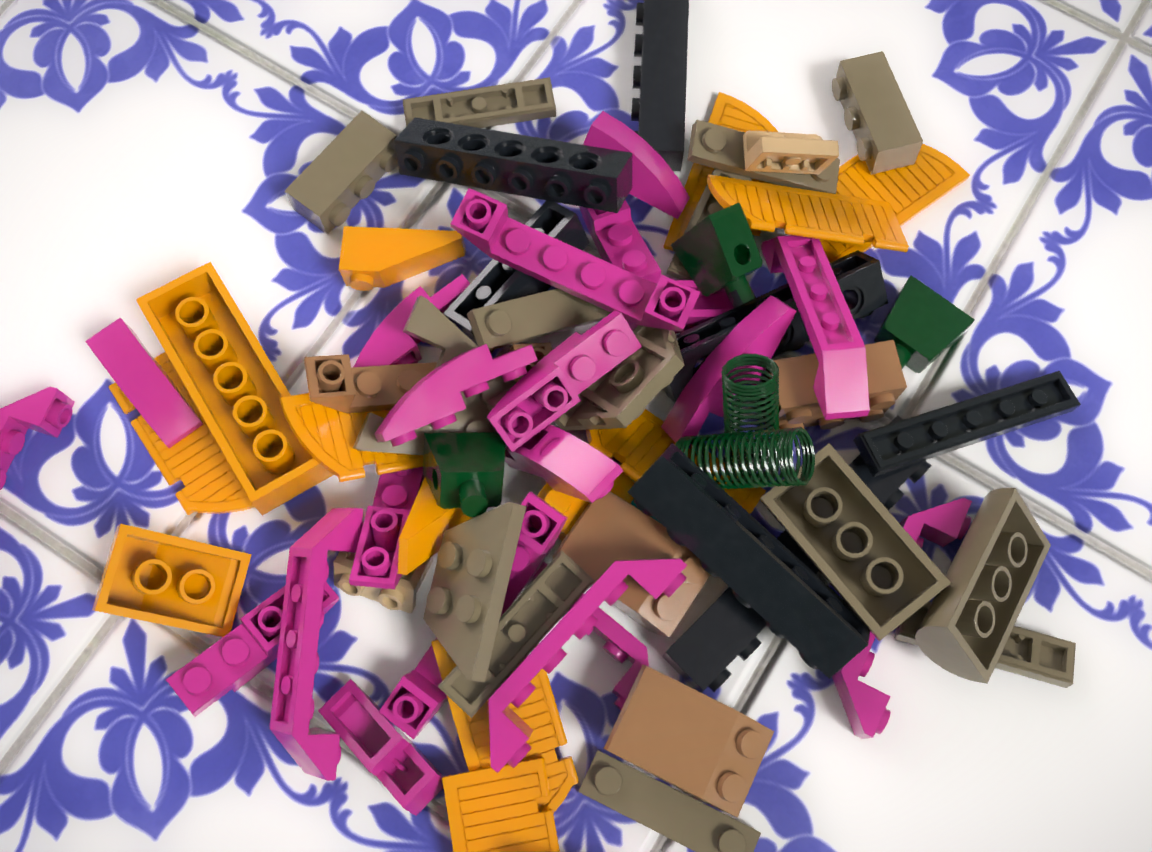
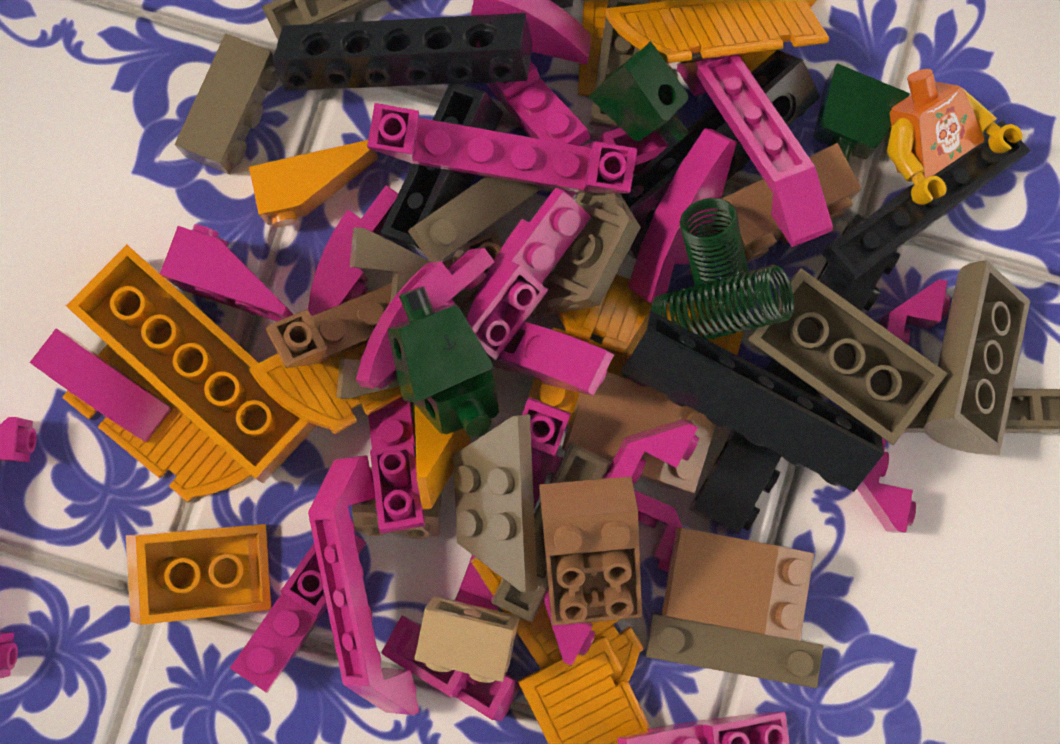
camera: 15 degrees left, 10 degrees up
none -> dark pink slope [160,224,294,322]
none -> dark green torso [388,286,494,402]
none -> tan brick [415,596,519,683]
none -> medium nougat slope [539,476,642,626]
none -> torso [887,69,1023,205]

